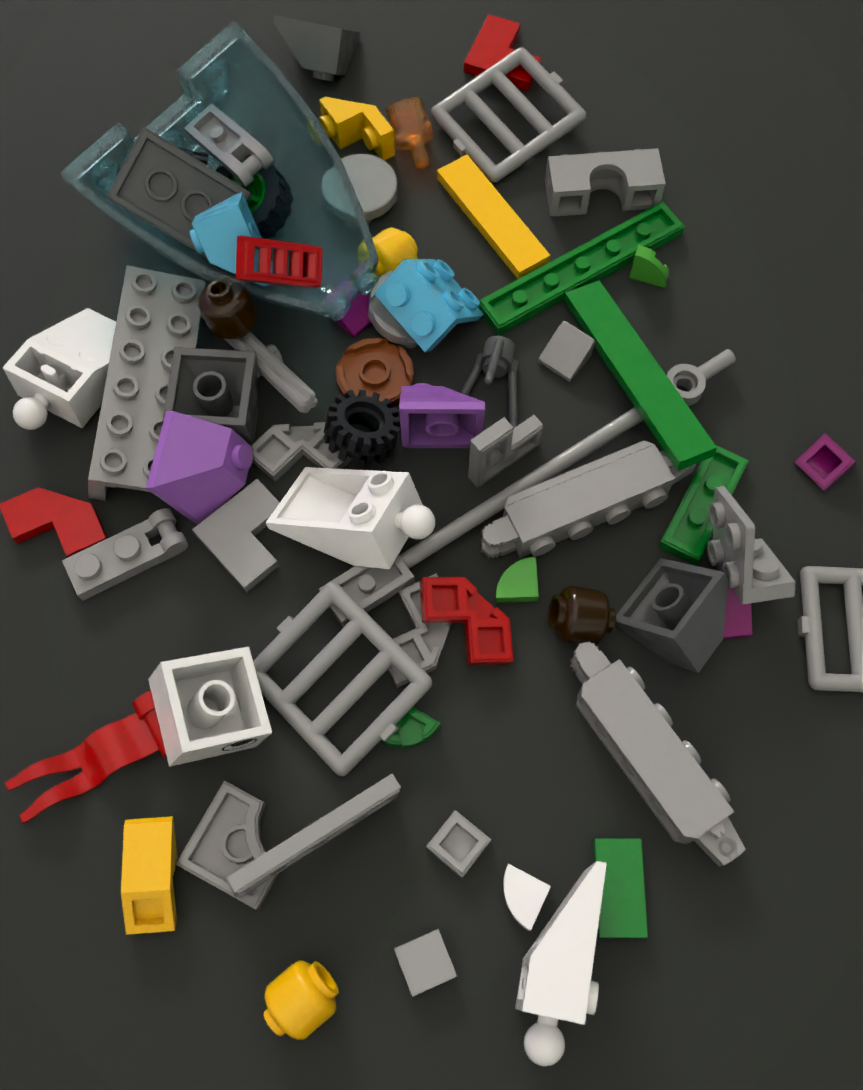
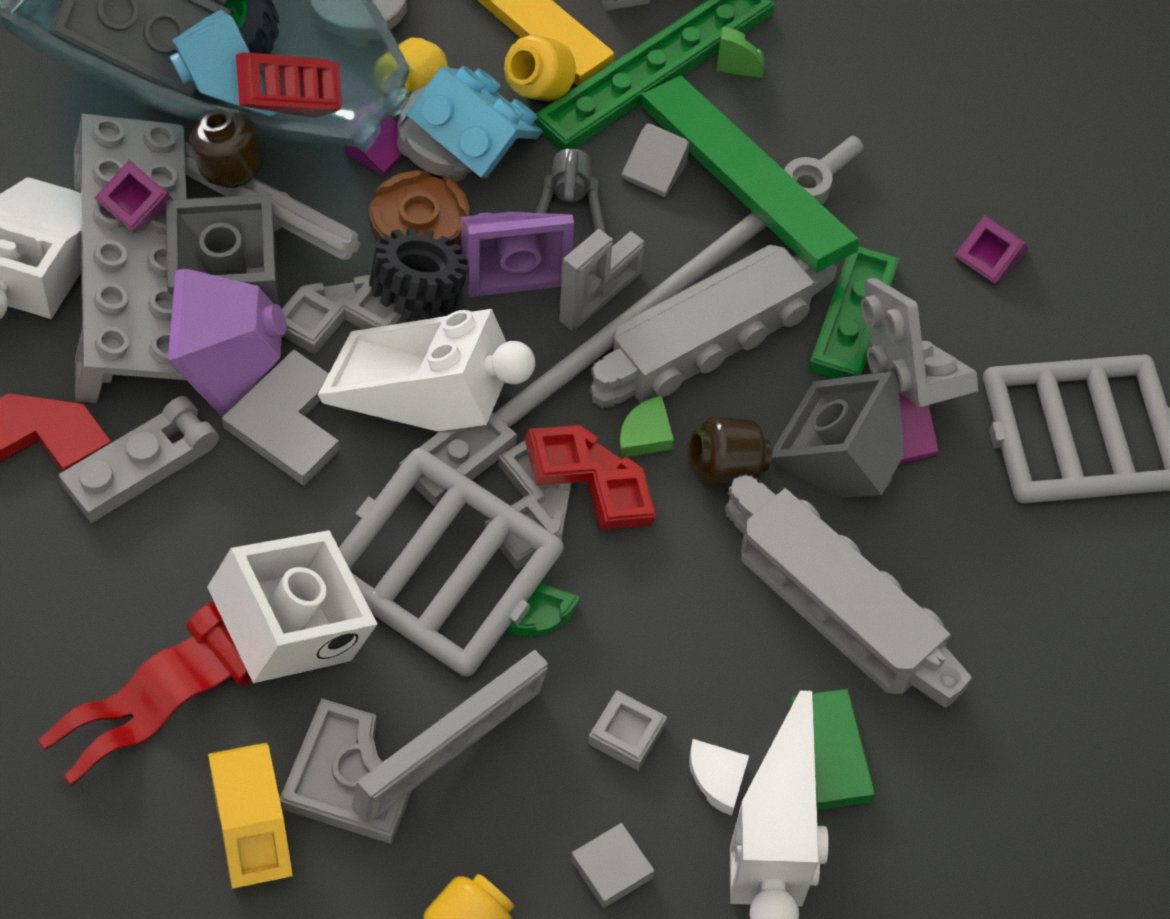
camera: 15 degrees left, 10 degrees down
none -> magenta slope [94,160,173,233]
none -> yellow head [504,35,576,102]

